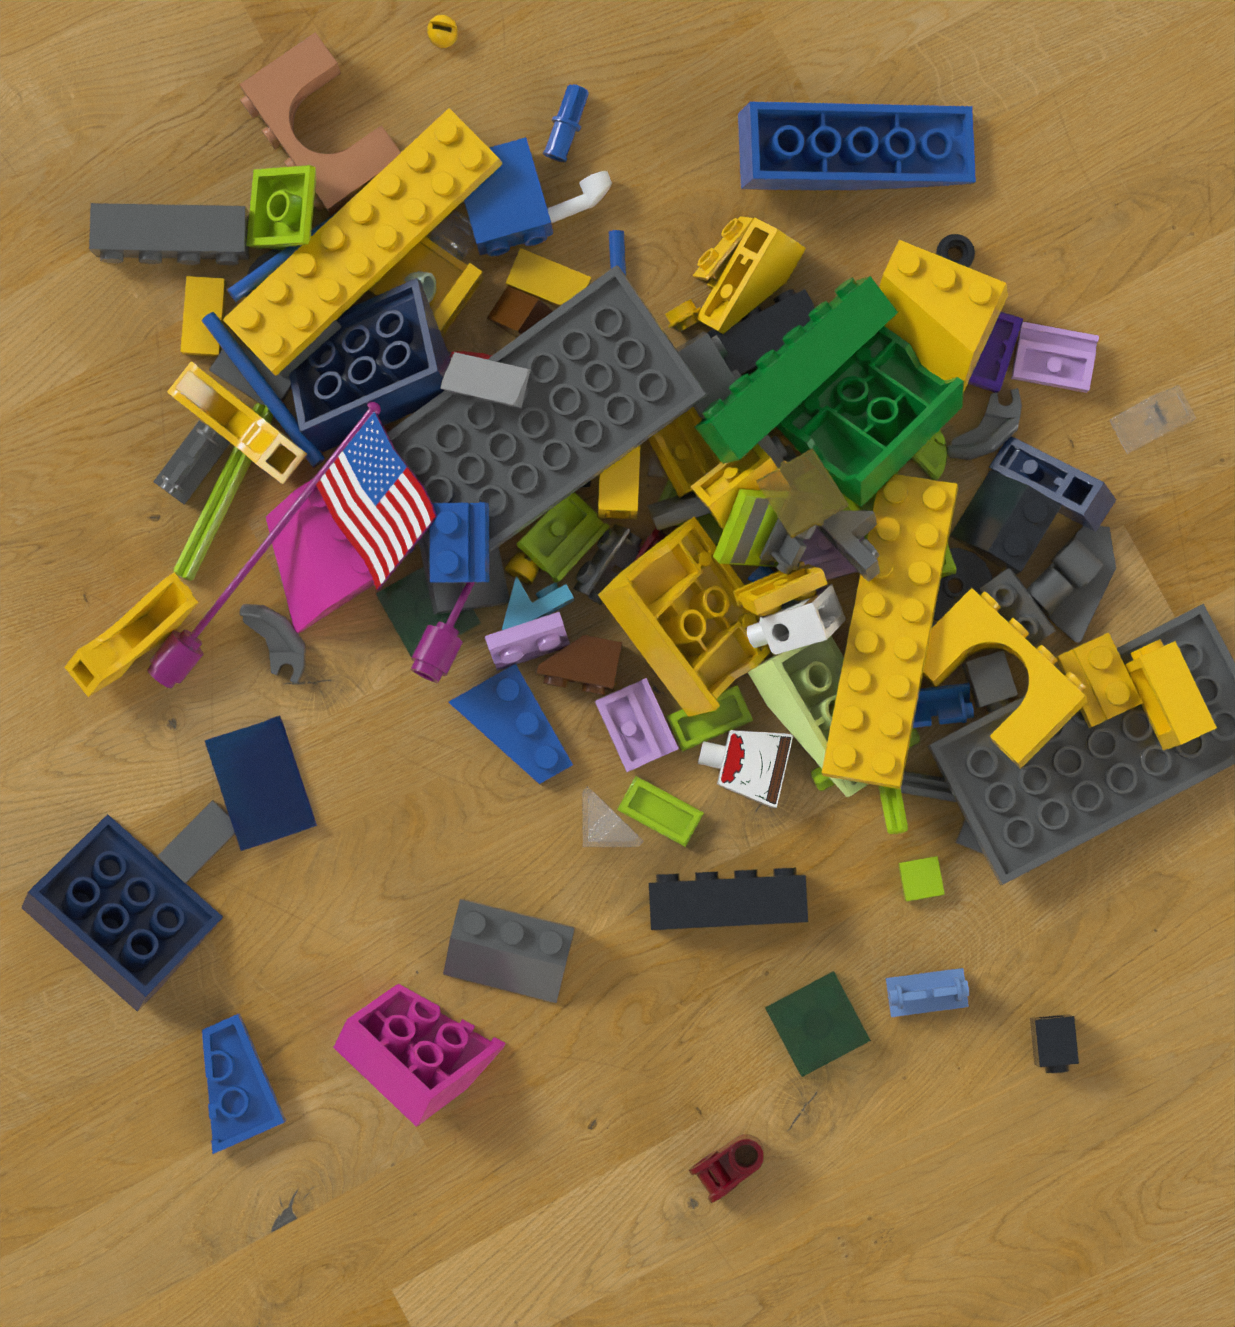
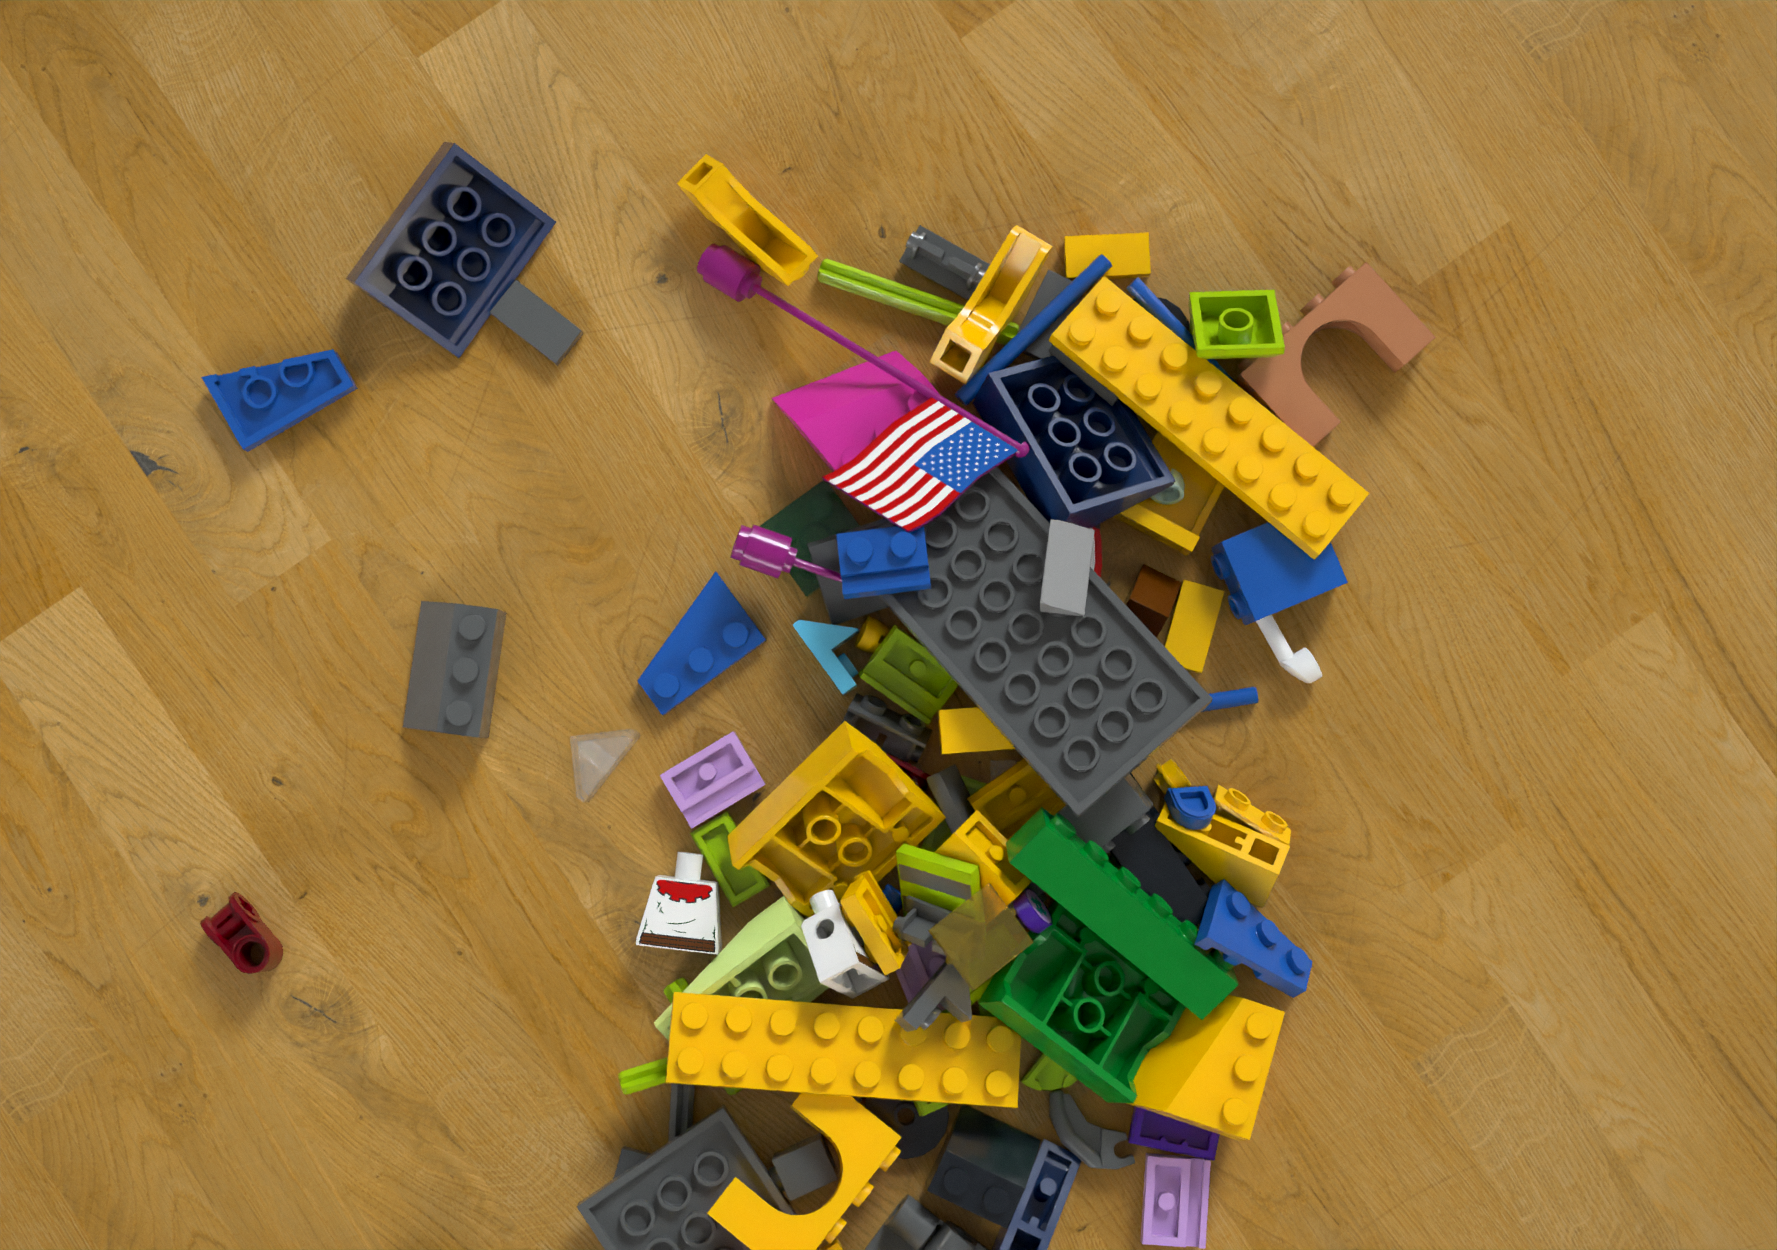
camera: 80 degrees right, 0 degrees up
dark grey brick [89,203,249,265] -> none
clear blue piece [204,716,317,851] -> none
dark grey piece [240,604,306,684] -> none
dark pink wedge [333,984,506,1127] -> none
yellow hinge [427,15,458,48] -> none
clear tile [430,209,476,261] -> none
lavender plate [485,612,570,670] -> none
reddish brown slope [536,635,622,696] -> none
blue axle [543,84,589,163] -> none
lime tile [617,776,704,847] -> none
black brick [648,867,808,930] -> none
blue slope [738,102,976,190] -> none
clear green plate [764,971,871,1077] -> none
medium blue hinge [886,968,969,1017] -> none
lime tile [898,856,945,901] -> none
blue hinge [913,683,974,728] -> none
black plate [936,234,975,268] -> none
dark grey hinge [979,567,1056,646] -> none
none -> dark purple tile [1013,888,1053,934]
none -> blue tile [1164,786,1216,830]
none -> blue wing [1195,879,1313,998]

